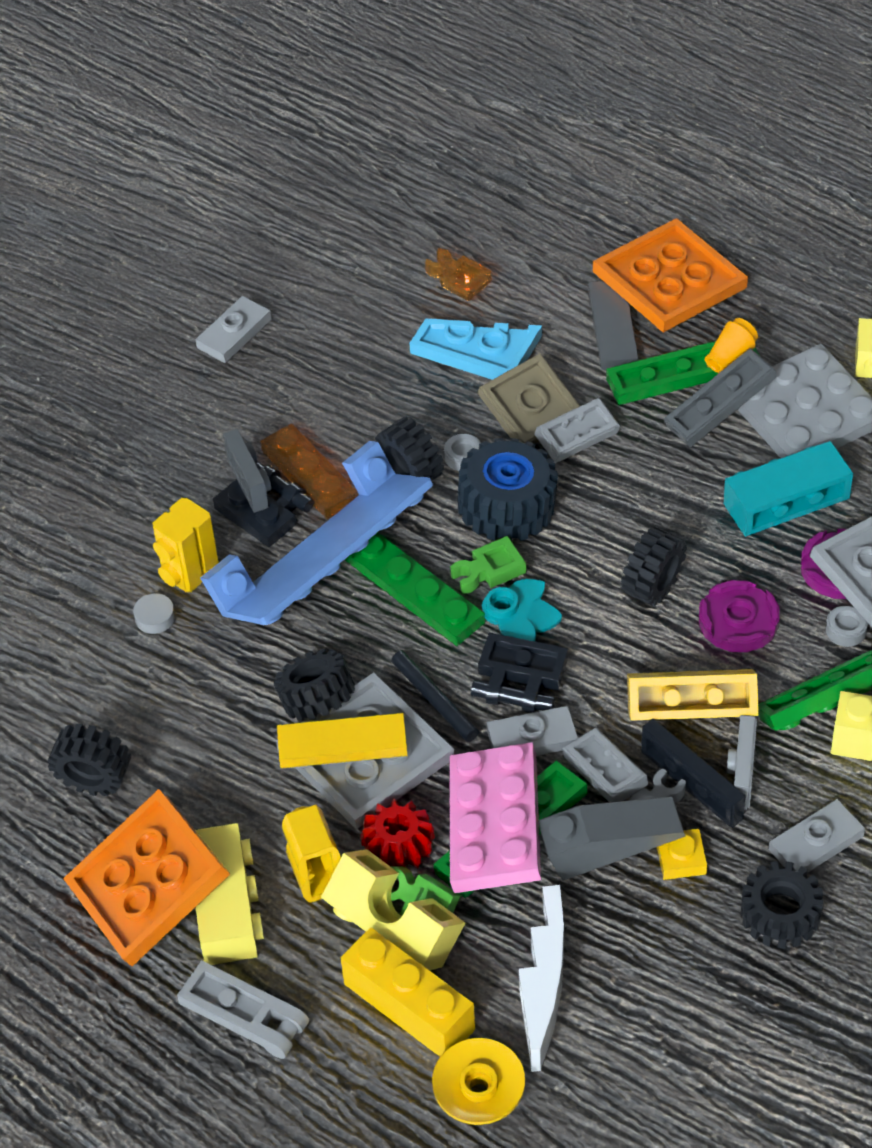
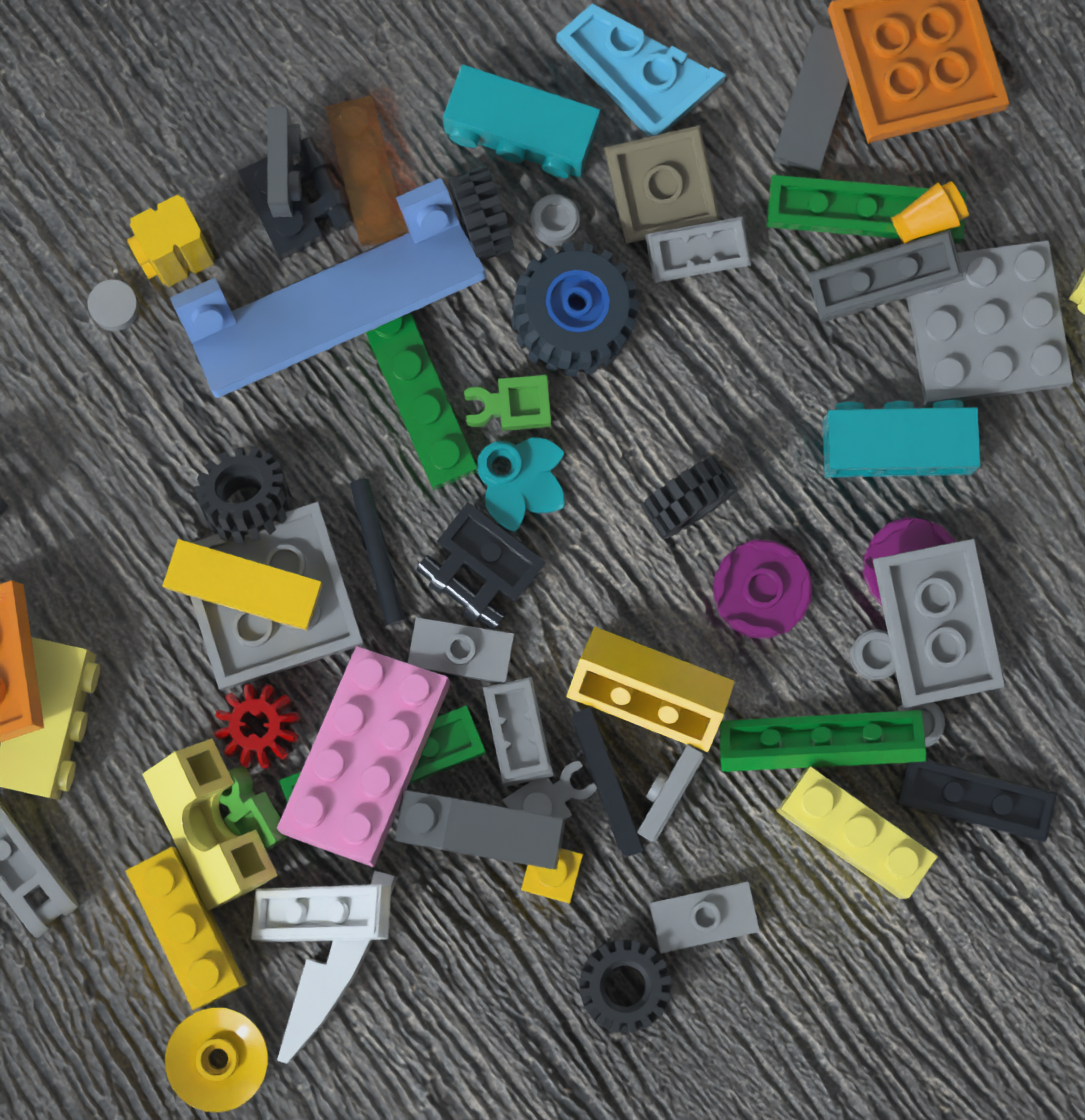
camera: 20 degrees right, 30 degrees up
yellow brick [282,805,341,903] -> none
none -> white tile [251,885,391,942]
none -> teal brick [443,64,600,178]

